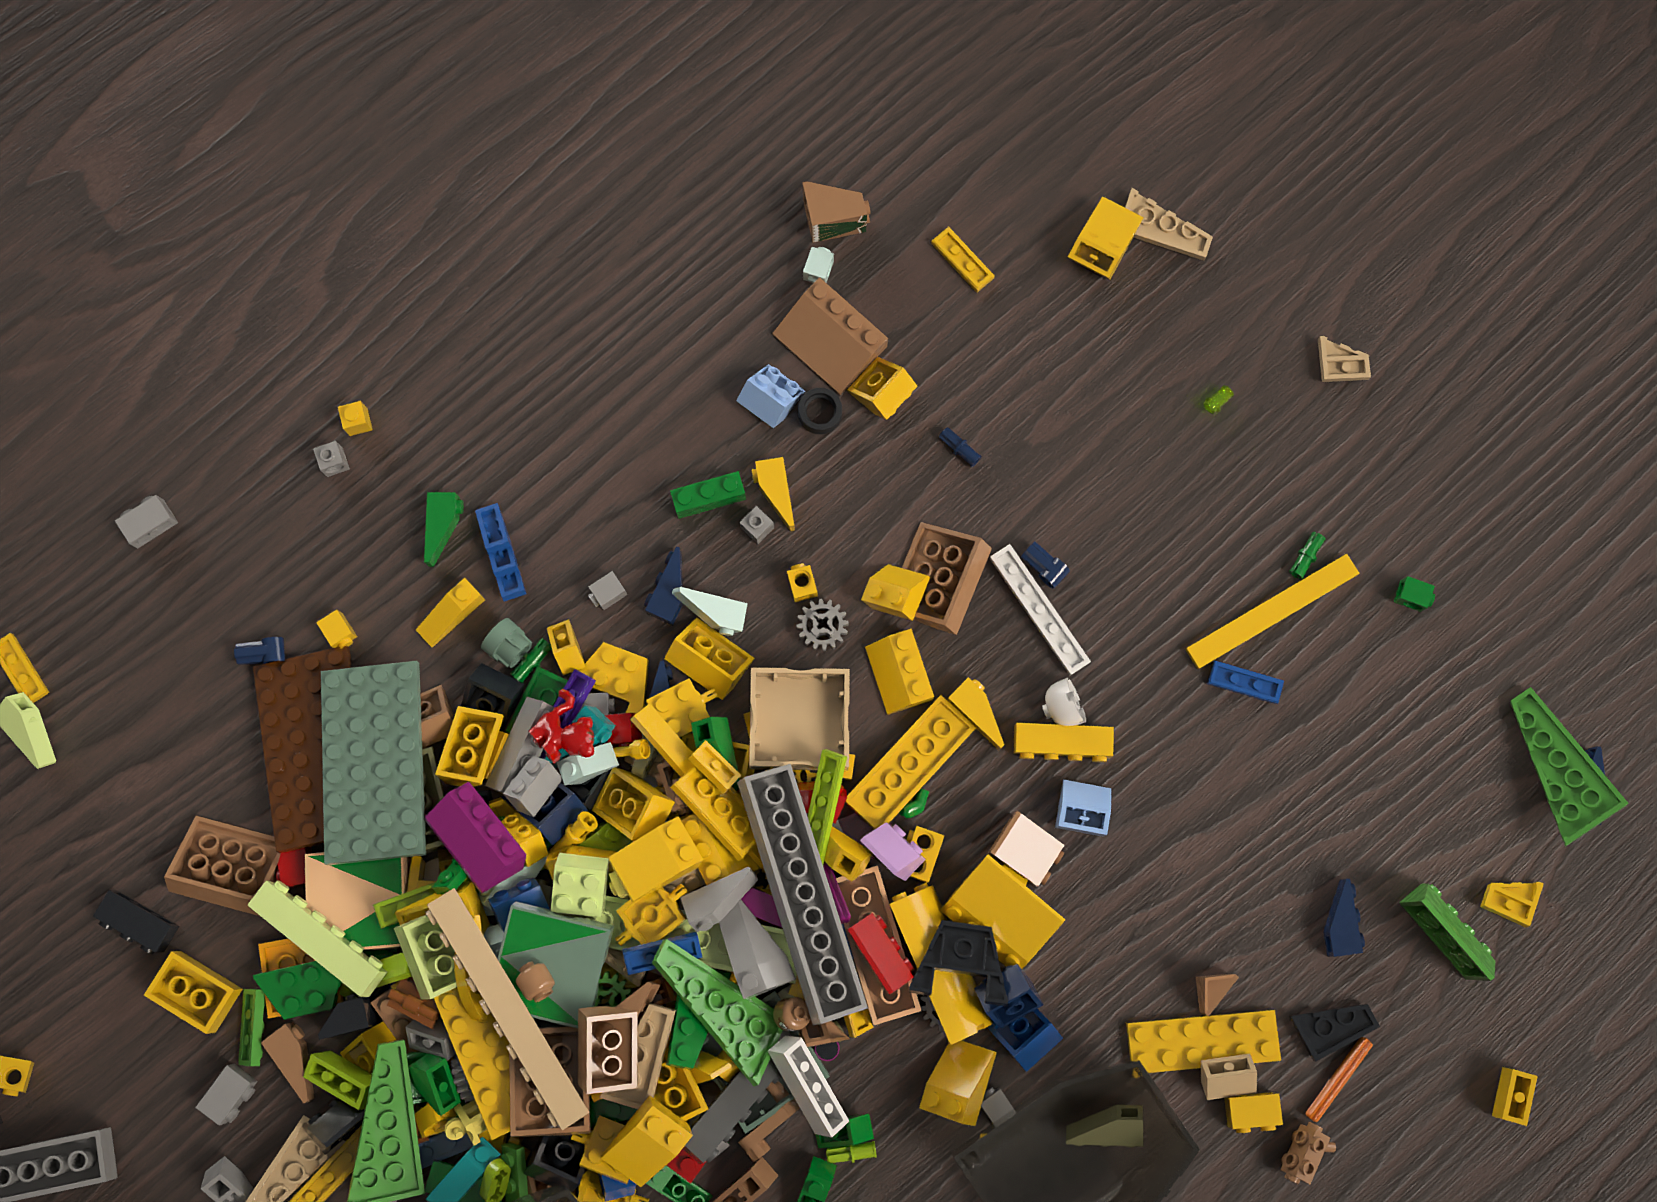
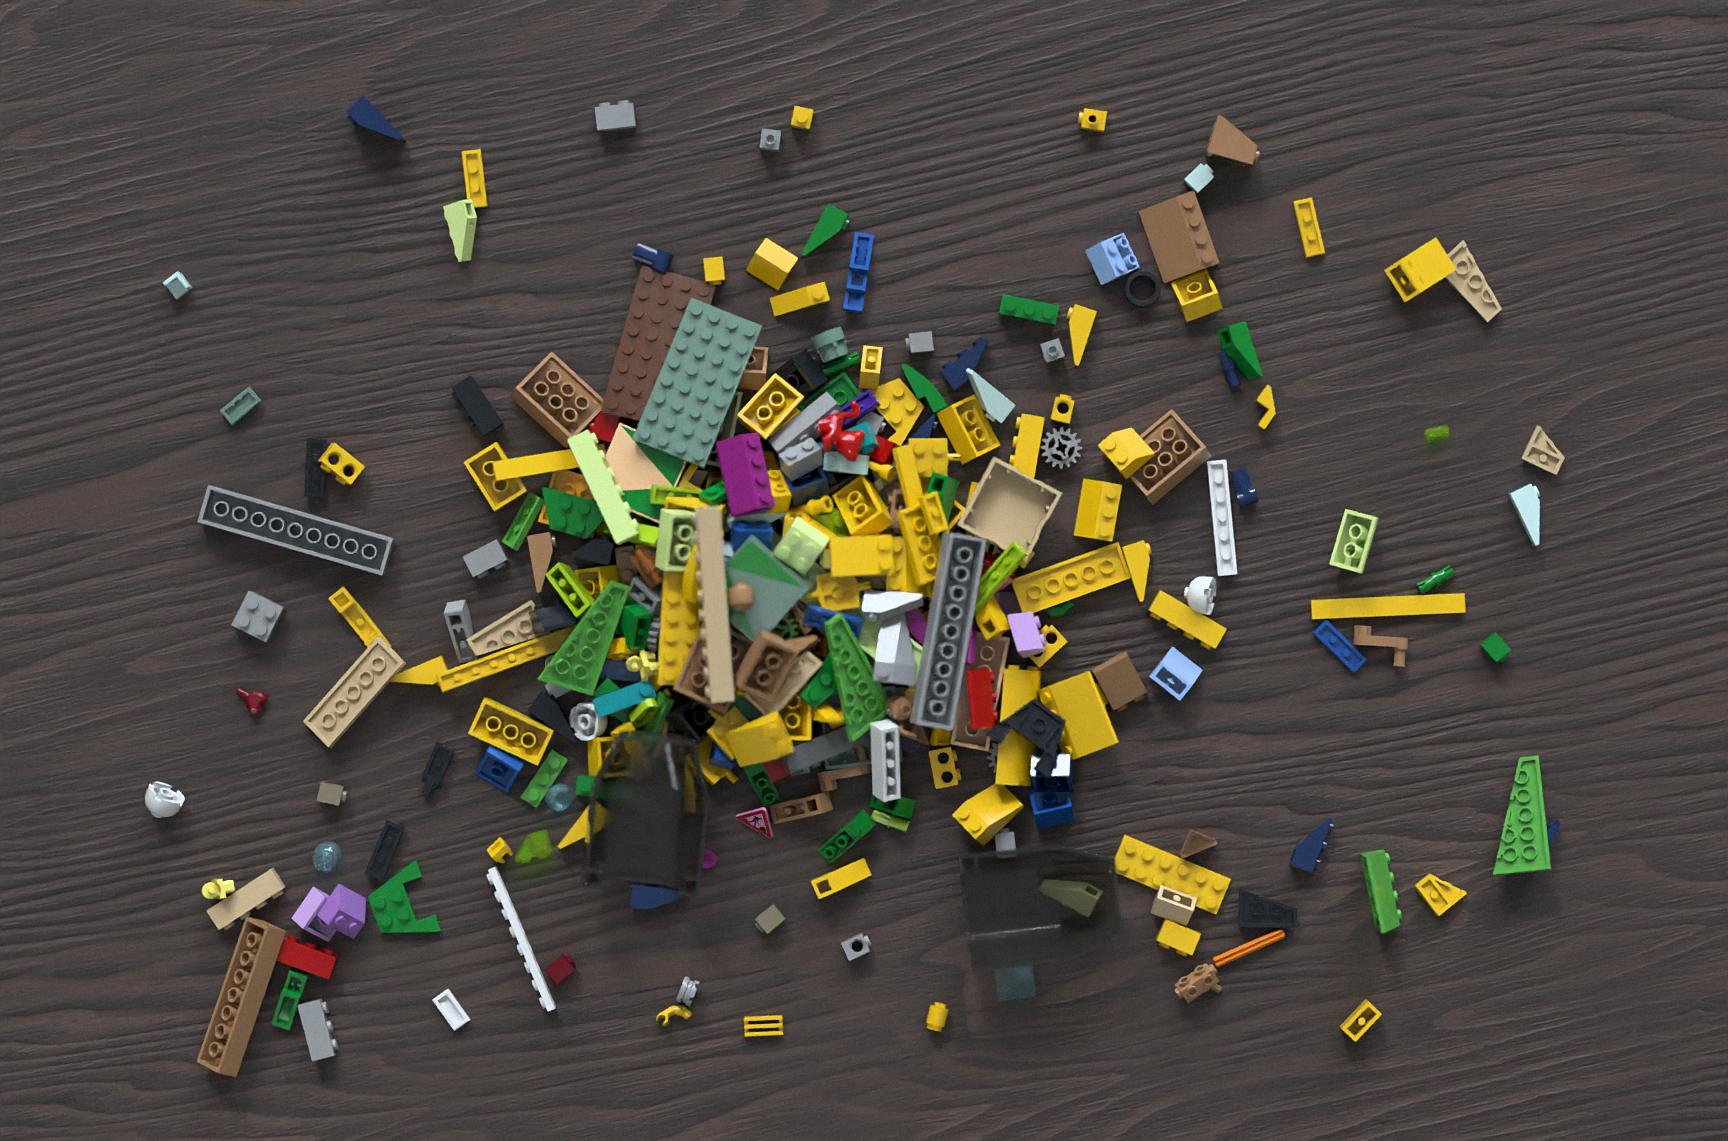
camera: 25 degrees right, 10 degrees up
none -> yellow tile [492,444,606,482]
none -> yellow slope [746,238,798,290]
none -> green slope [900,364,947,413]
none -> yellow brick [928,746,961,789]
none -> yellow brick [1009,414,1045,479]
none -> yellow brick [1078,108,1107,132]
none -> green slope [1217,321,1263,381]
none -> yellow slope [1256,385,1276,430]
none -> yellowish green slope [1329,509,1378,573]
none -> medium nougat beam [1353,625,1408,667]
none -> light aqua slope [1508,484,1540,546]

